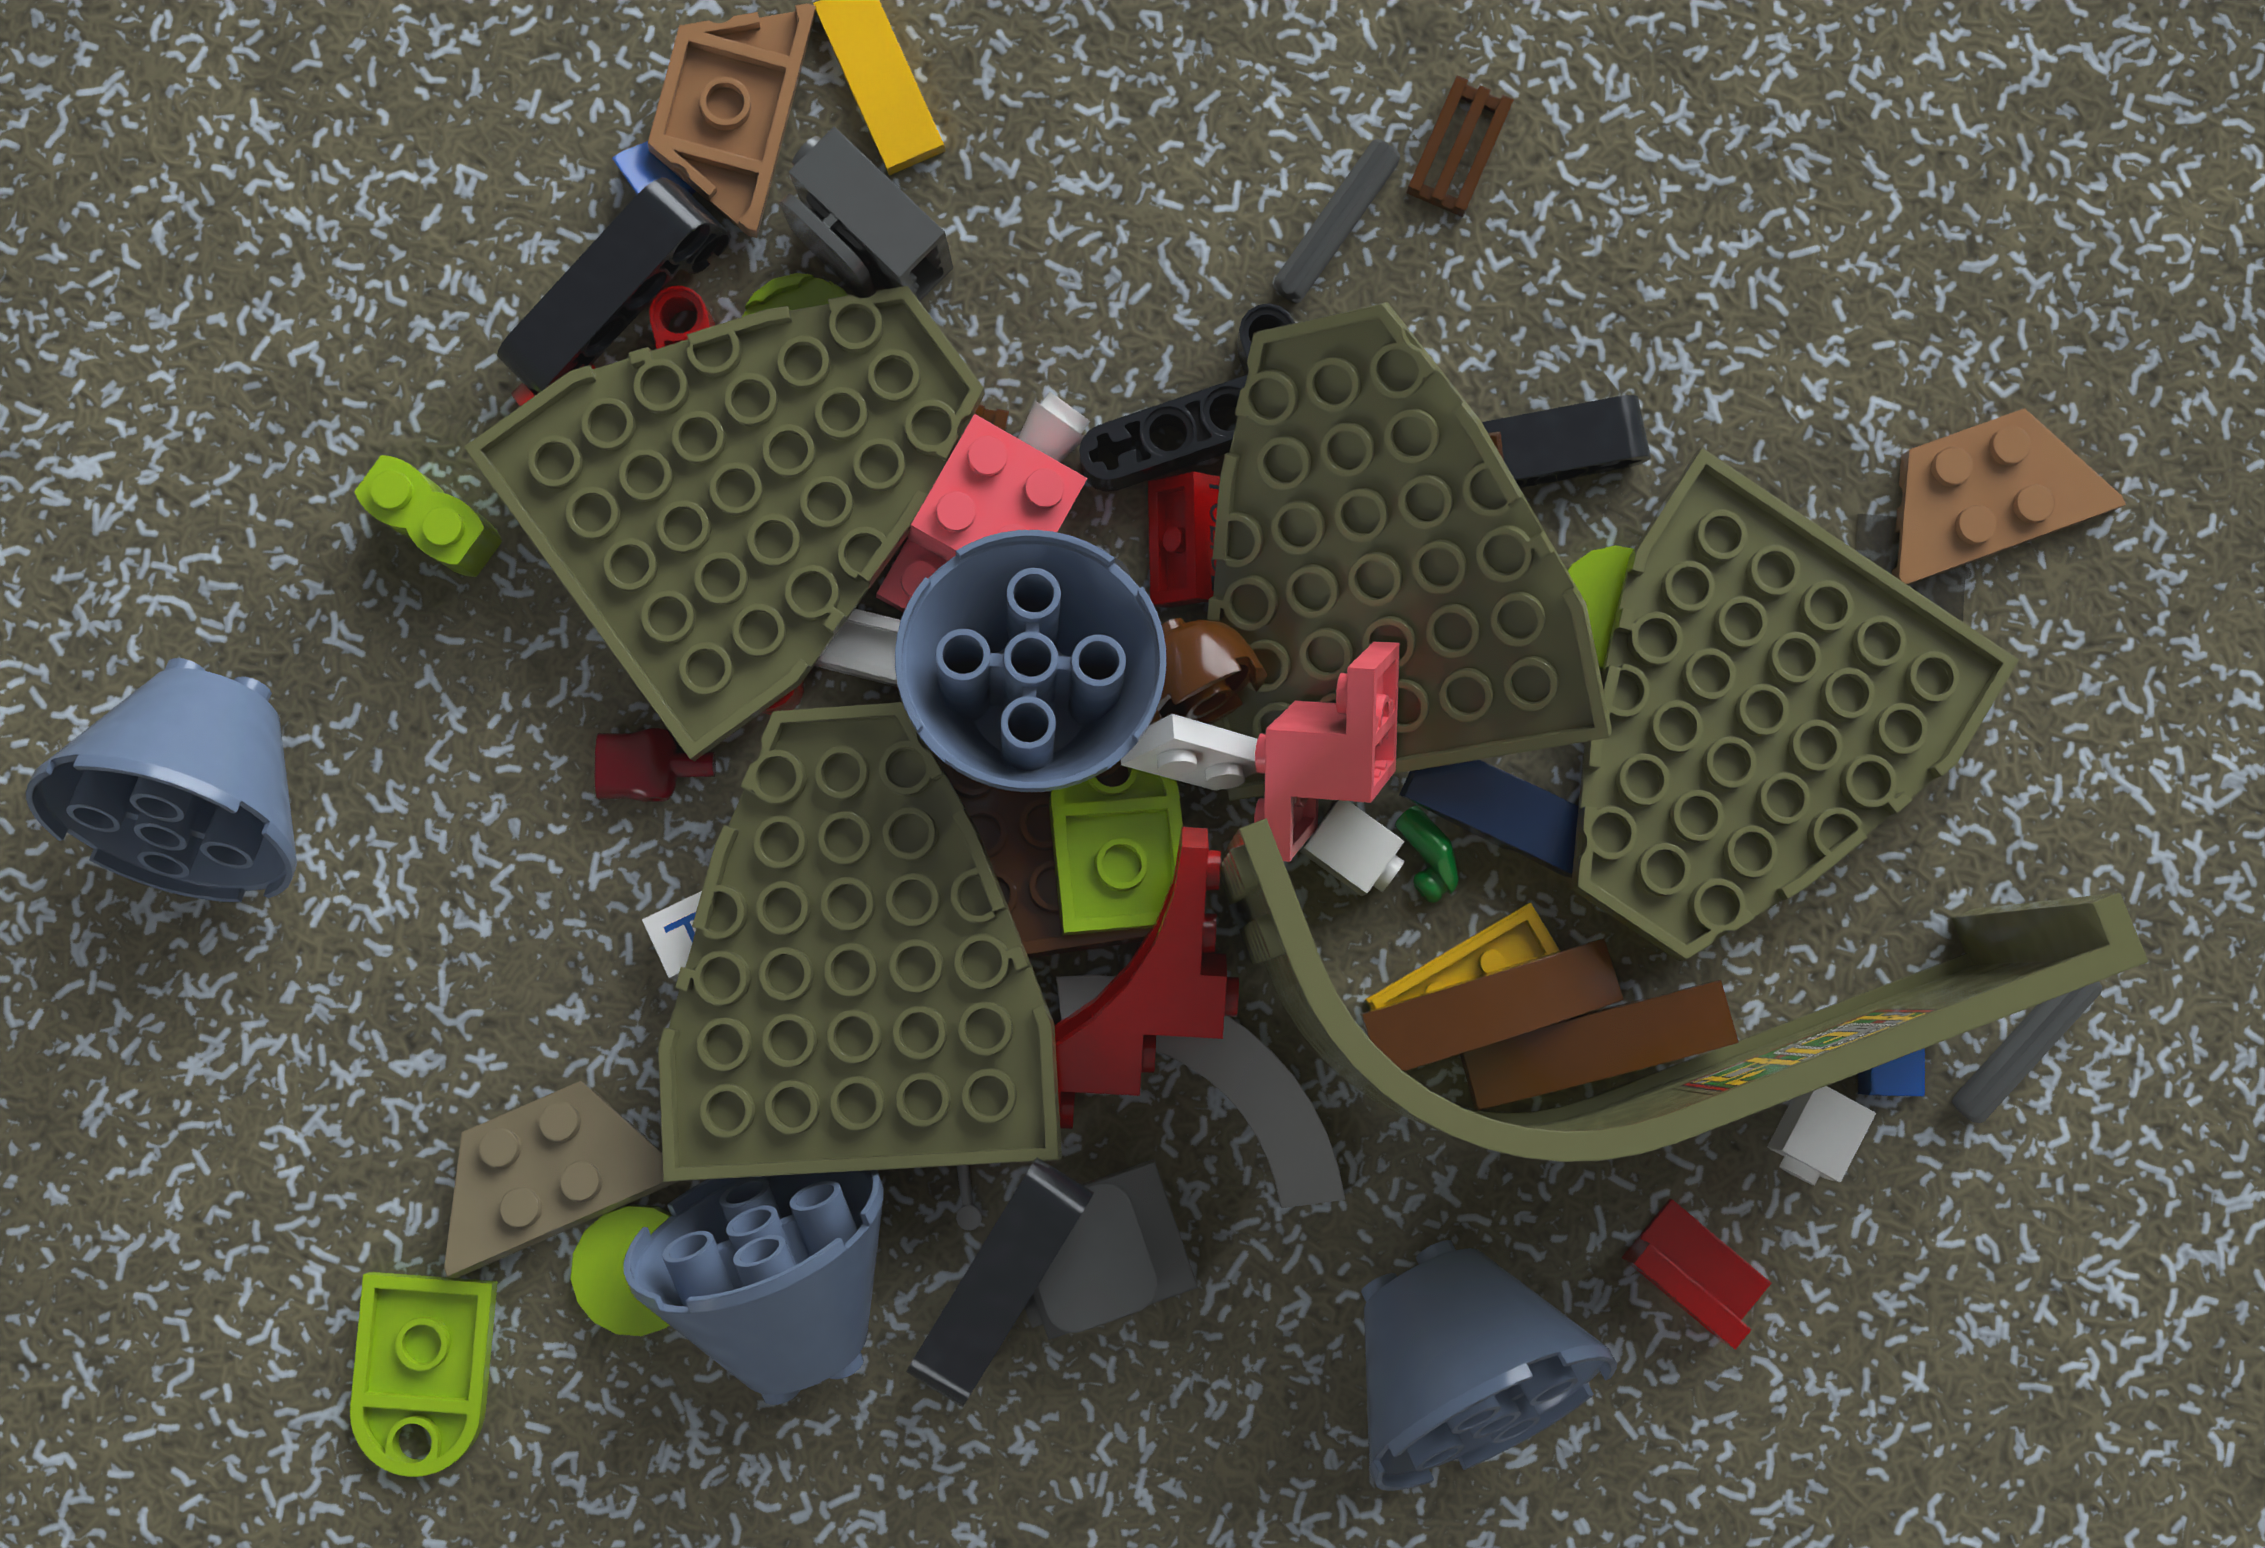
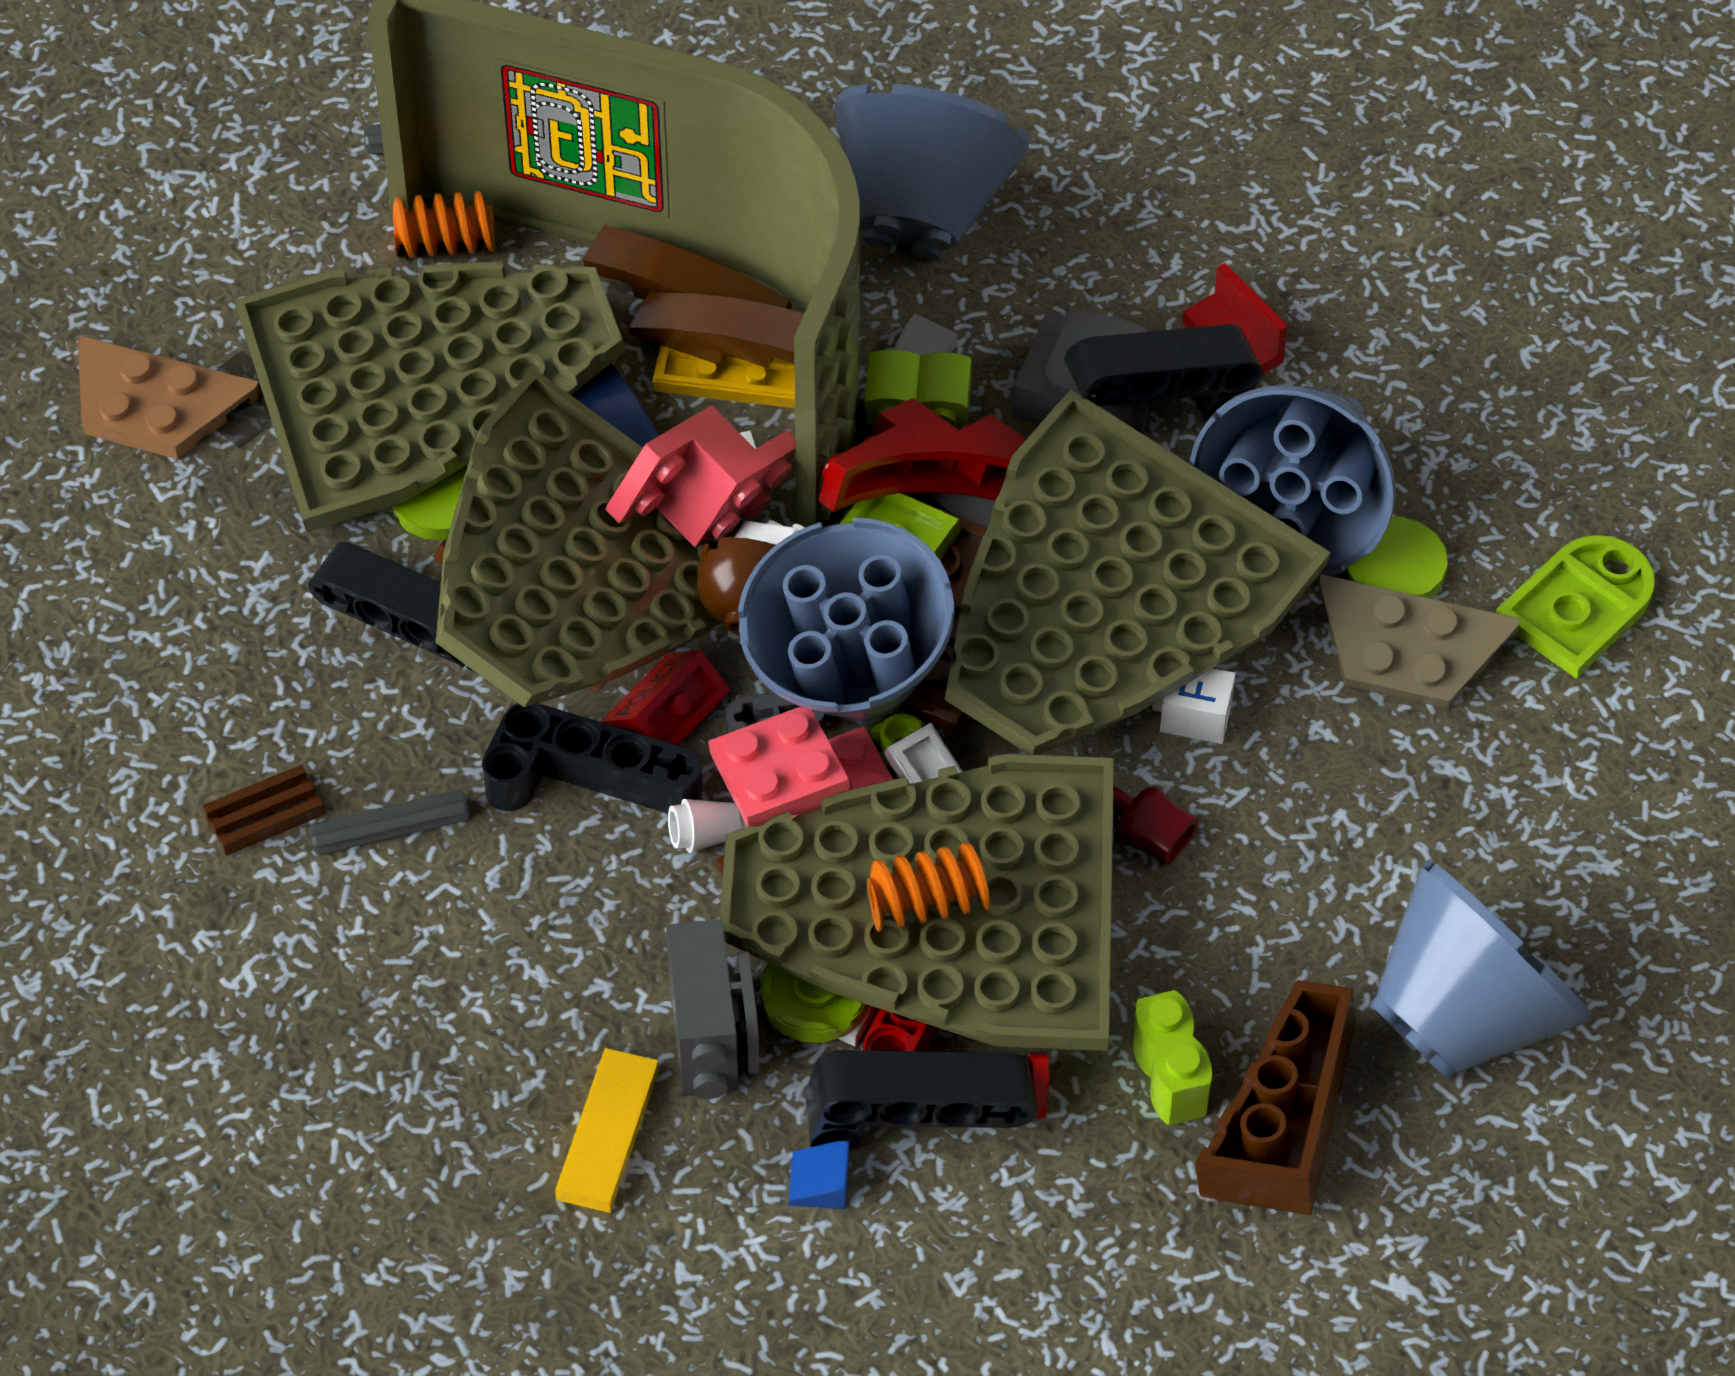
camera: 140 degrees left, 30 degrees down
medium nougat wing [648,3,816,238] -> none
none -> orange piece [393,191,496,259]
none -> lime brick [864,350,972,430]
none -> orange piece [867,842,989,932]
none -> red panel [1182,263,1288,375]
none -> reddish brown wedge [1195,980,1356,1215]

